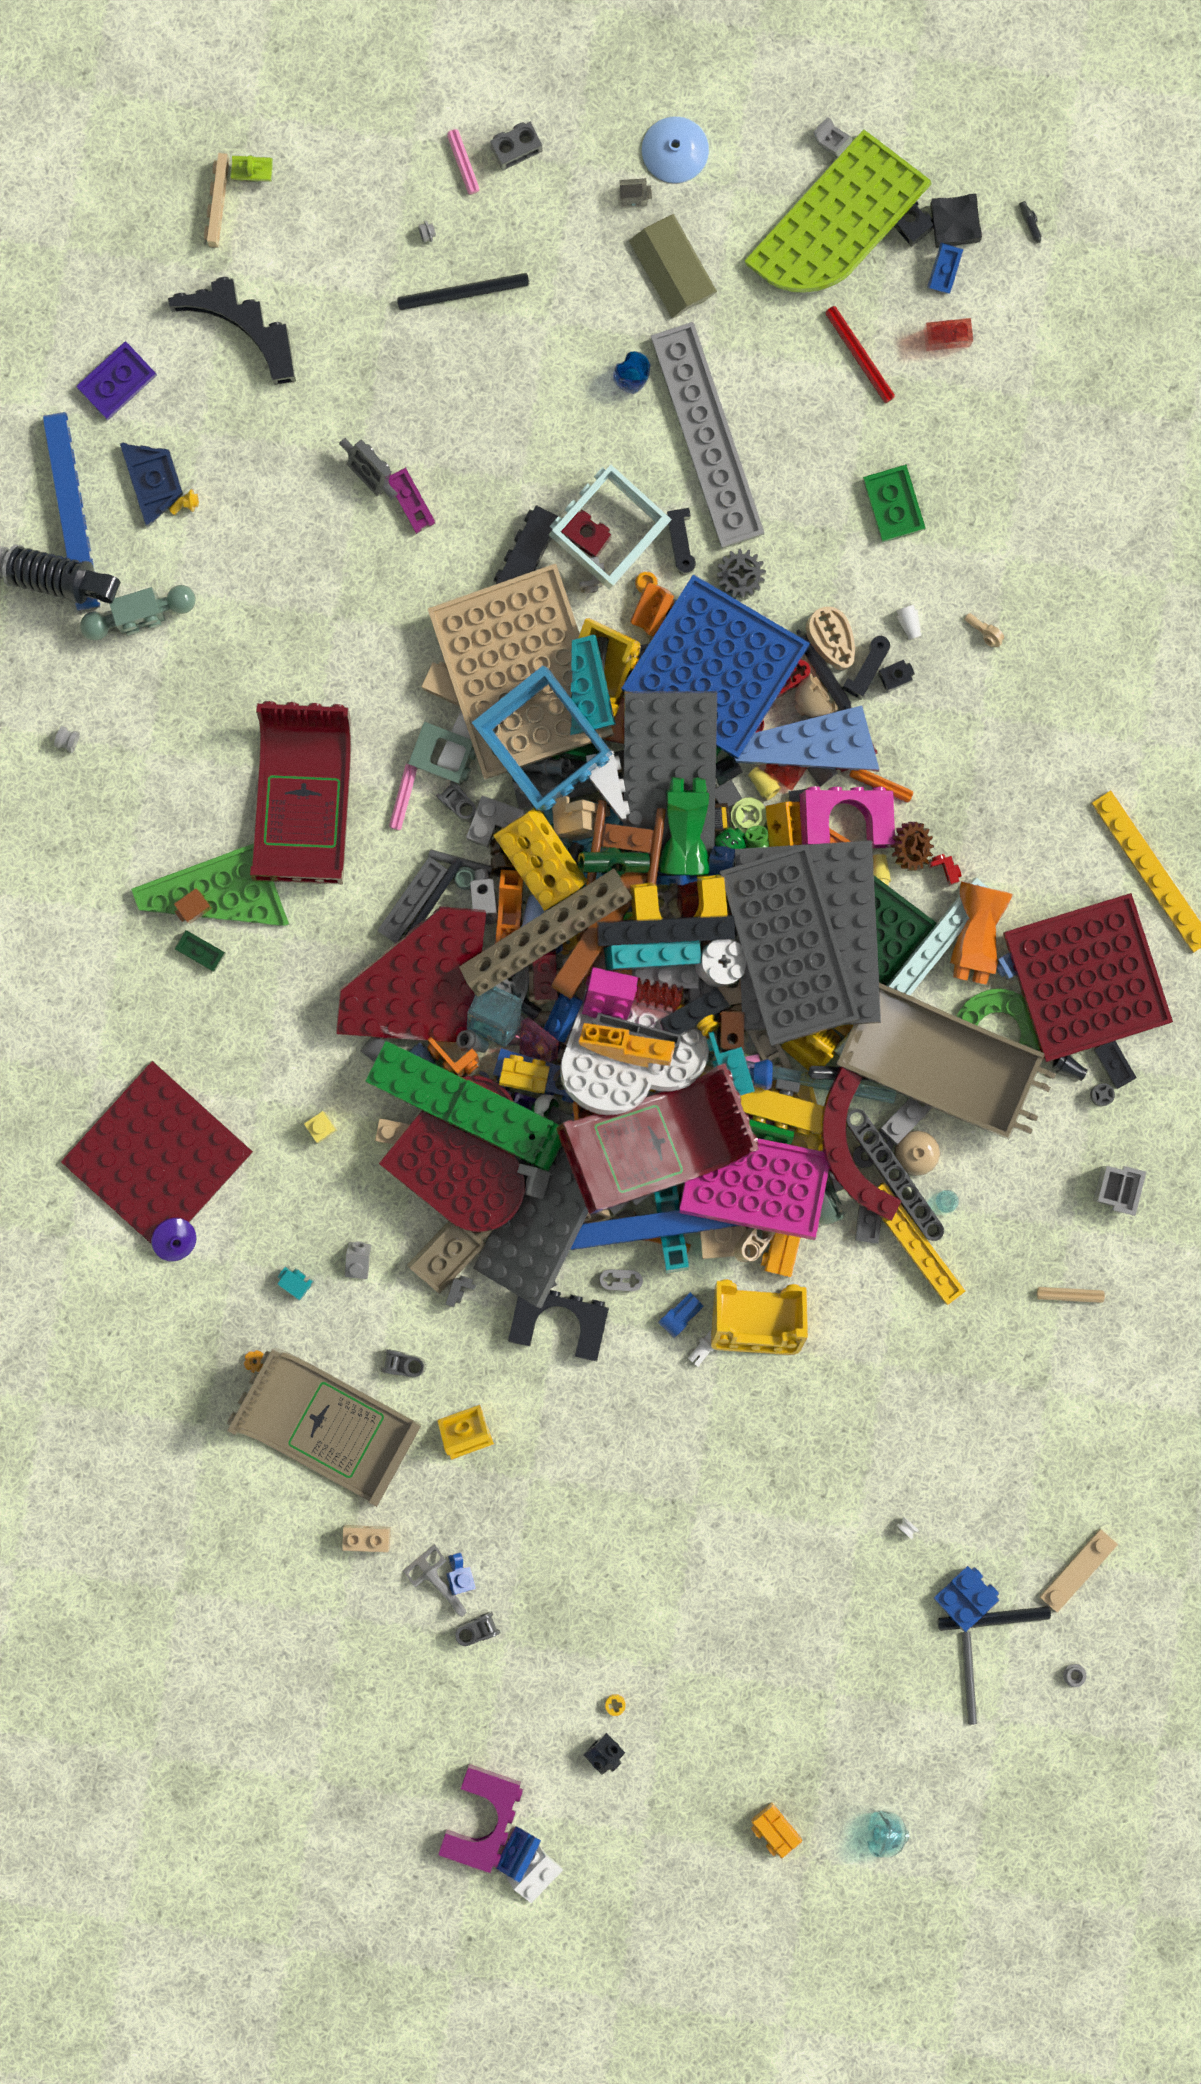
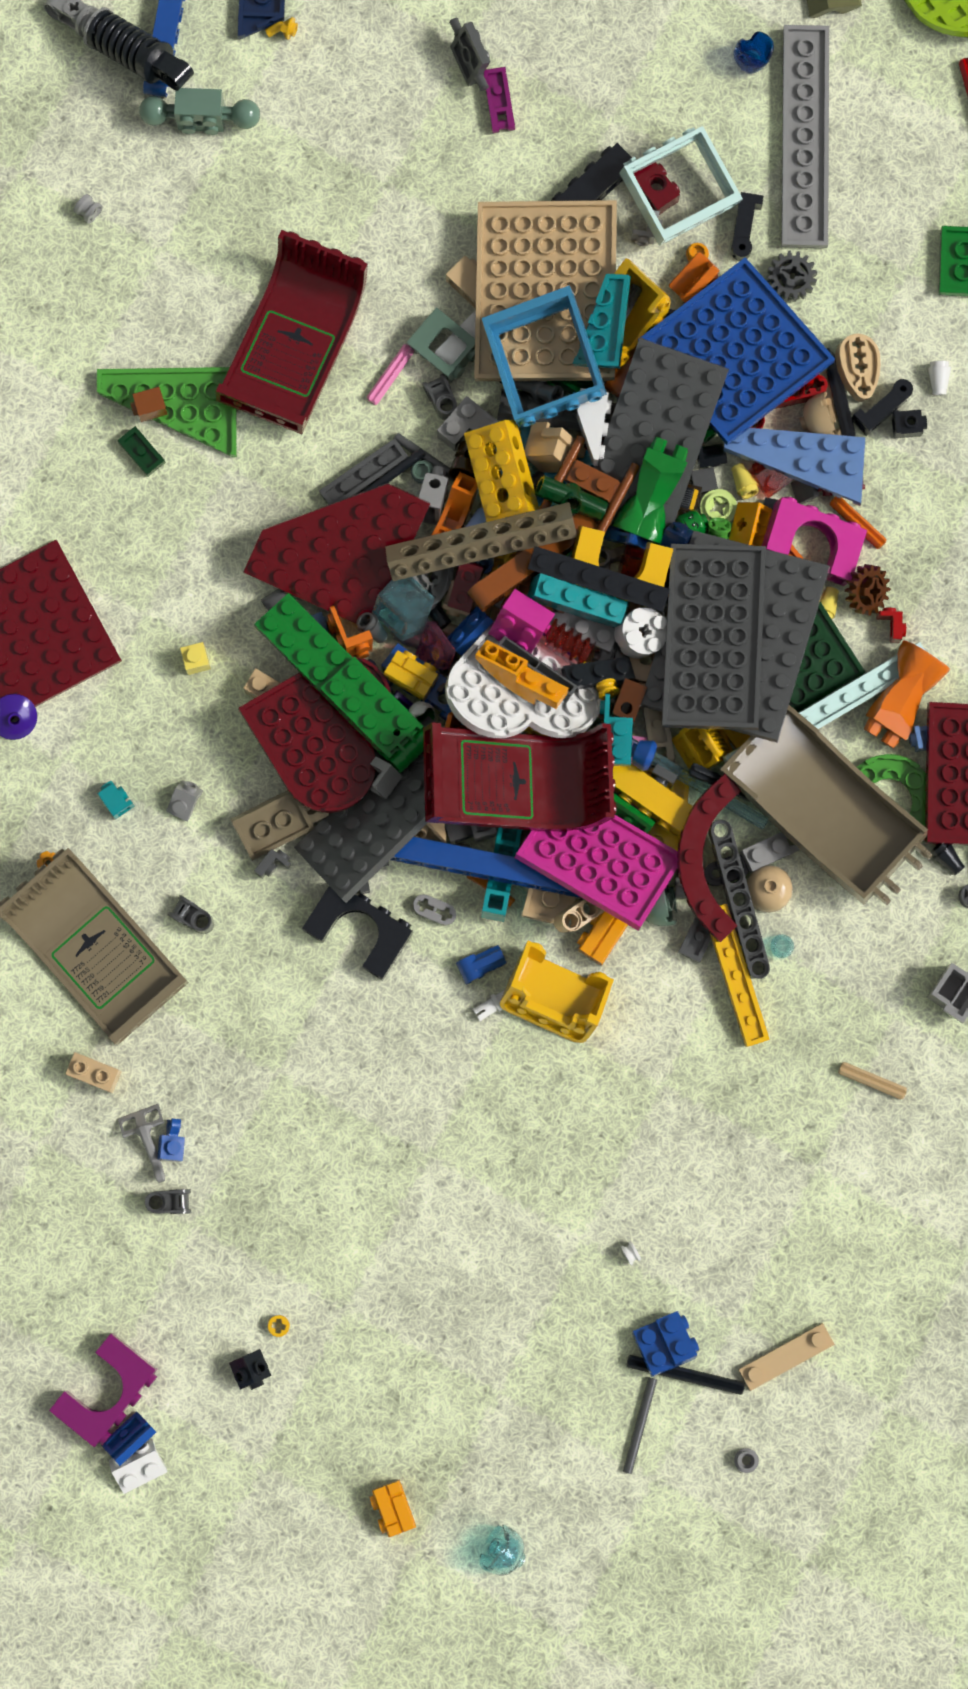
camera: 15 degrees right, 5 degrees down
yellow bracket [437,1405,494,1460] -> none

